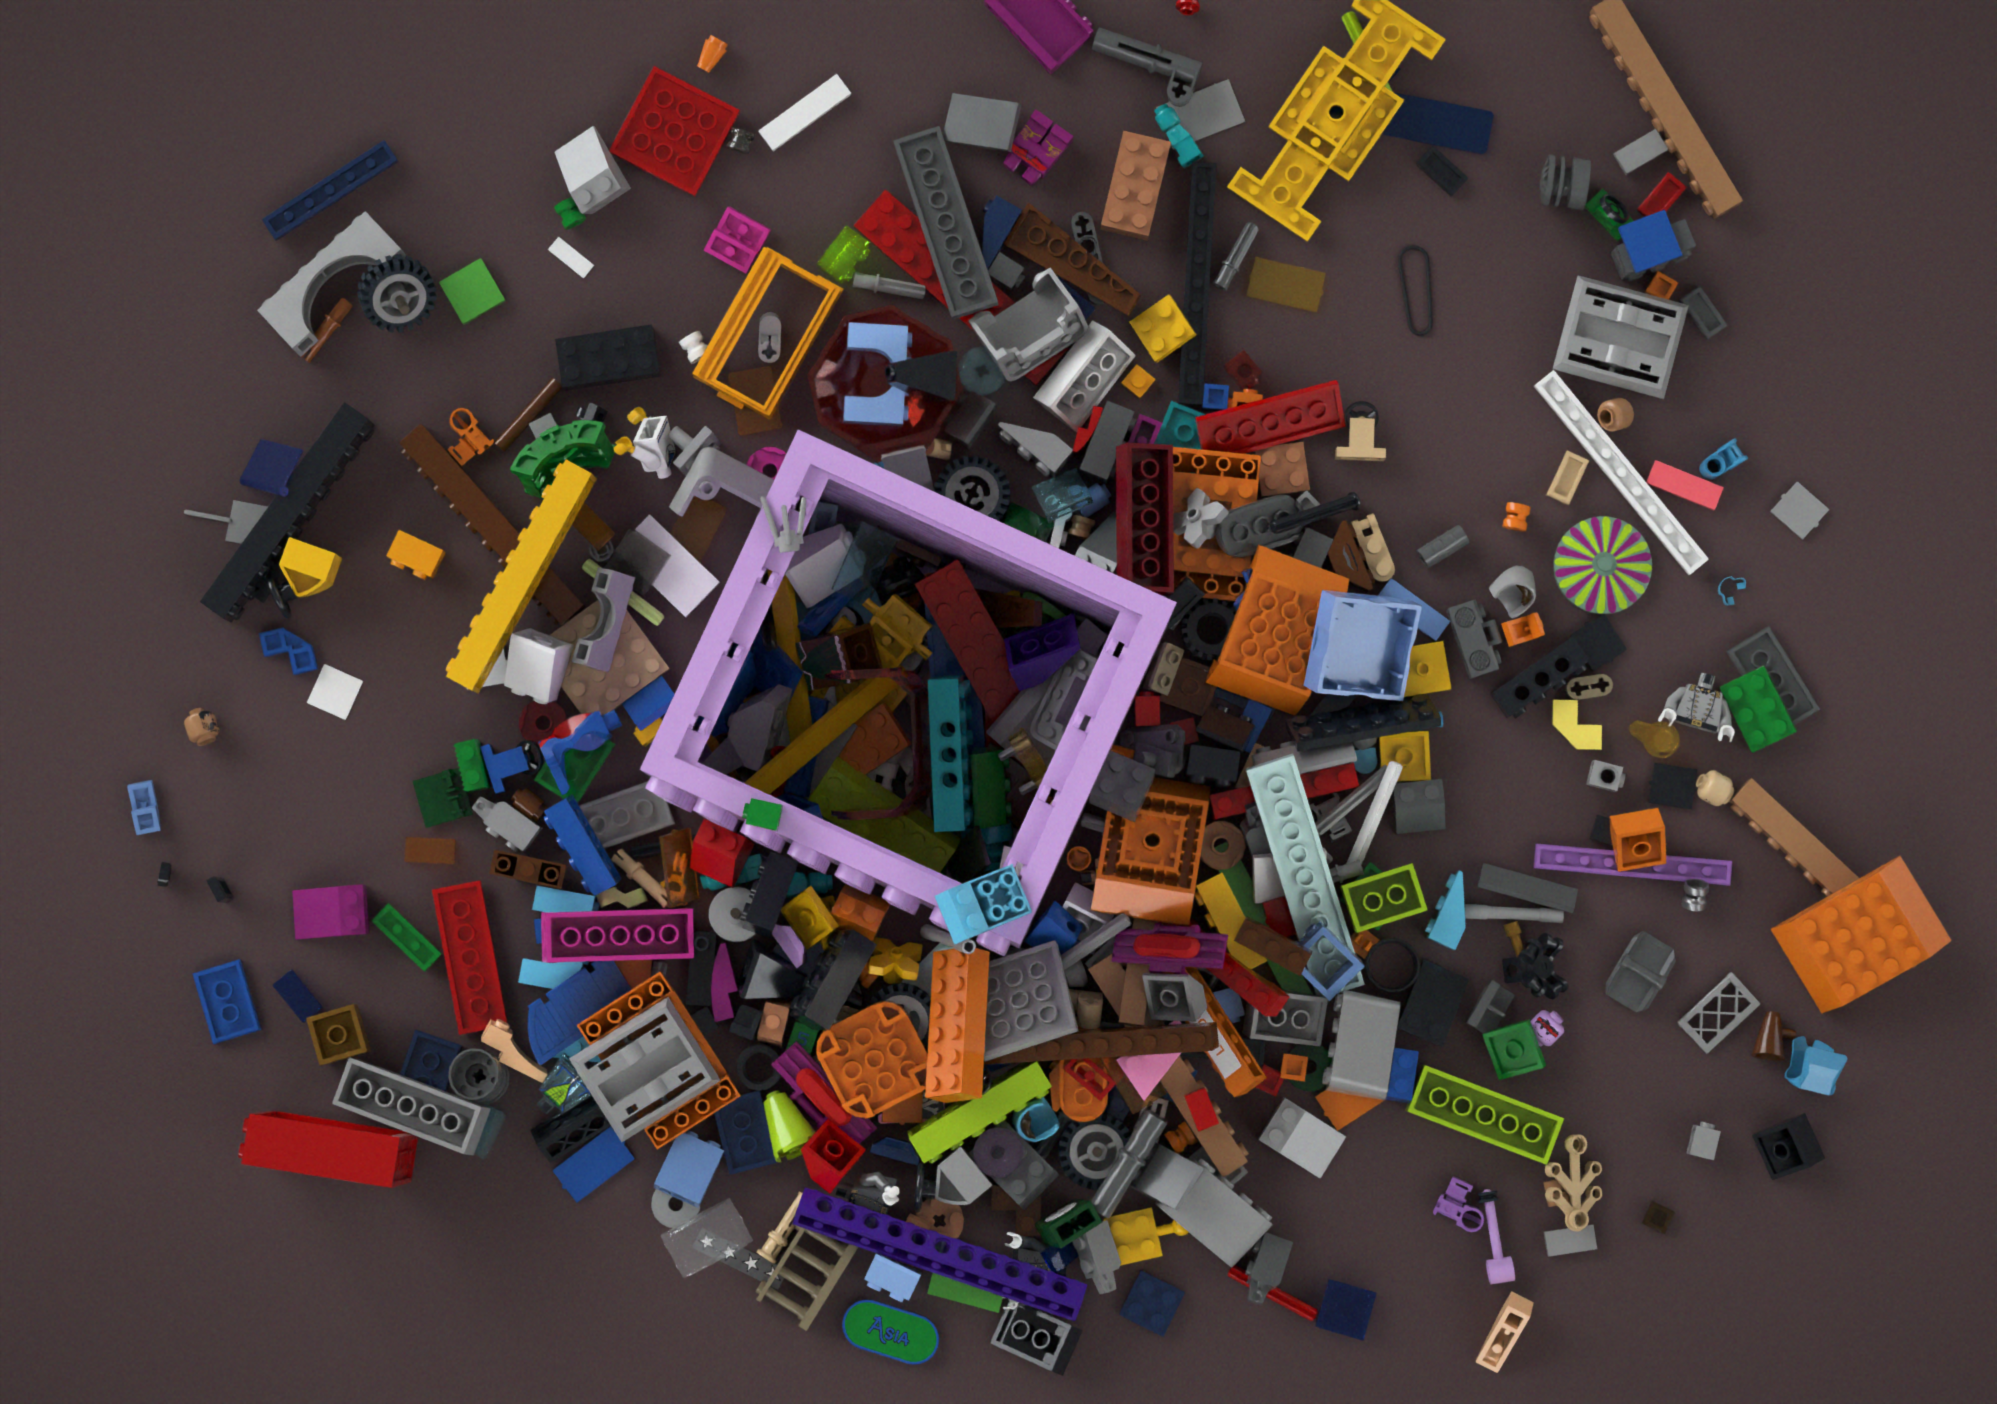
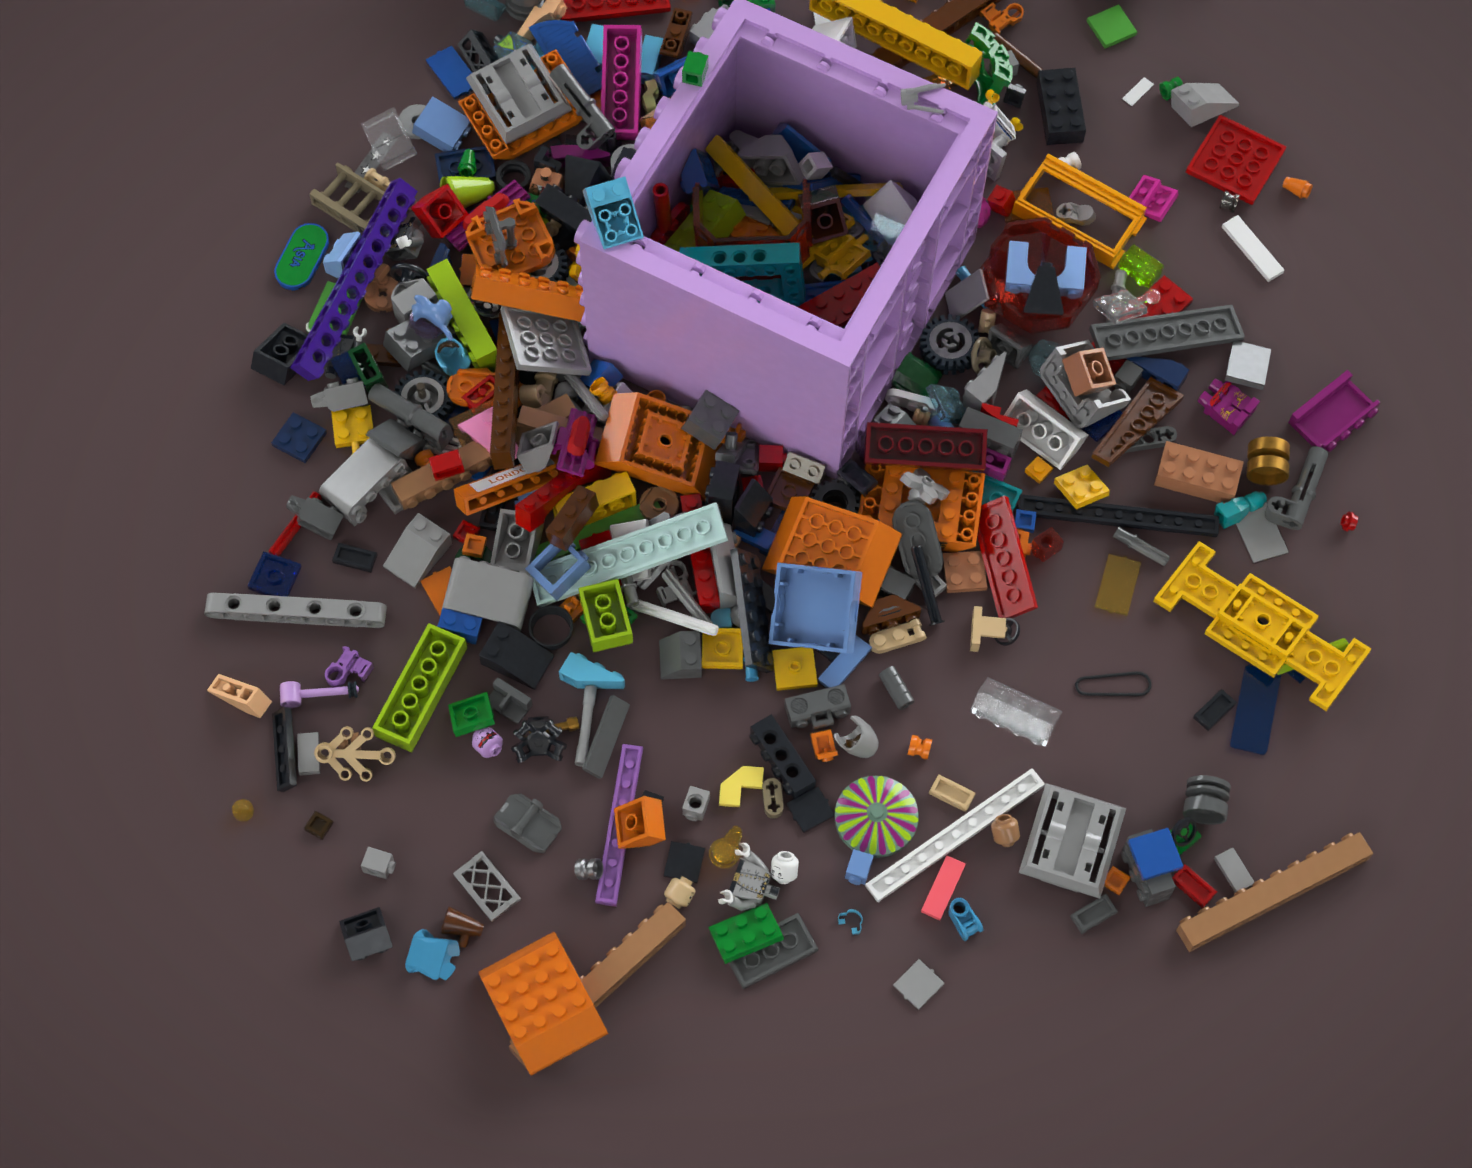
camera: 90 degrees right, 20 degrees down
none -> light grey beam [204,593,387,628]
none -> clear yellow tile [232,799,254,821]
none -> black plate [272,707,297,792]
none -> black tile [332,543,377,573]
none -> medium blue animal [411,295,453,341]
none -> green cone [458,149,477,177]
none -> dark grey shield [483,206,517,268]
none -> dark grey piece [550,64,615,150]
none -> light orange wheel [589,377,617,405]
none -> white head [770,851,799,884]
none -> white brick [798,152,833,180]
none -> medium blue brick [845,849,874,885]
none -> clear slope [970,677,1062,746]
none -> dark tan piece [971,337,997,375]
none -> red brick [987,185,1016,218]
none -> nougat brick [1062,348,1116,397]
none -> clear plate [1093,289,1161,324]
none -> pearl gold wheel [1247,437,1290,486]

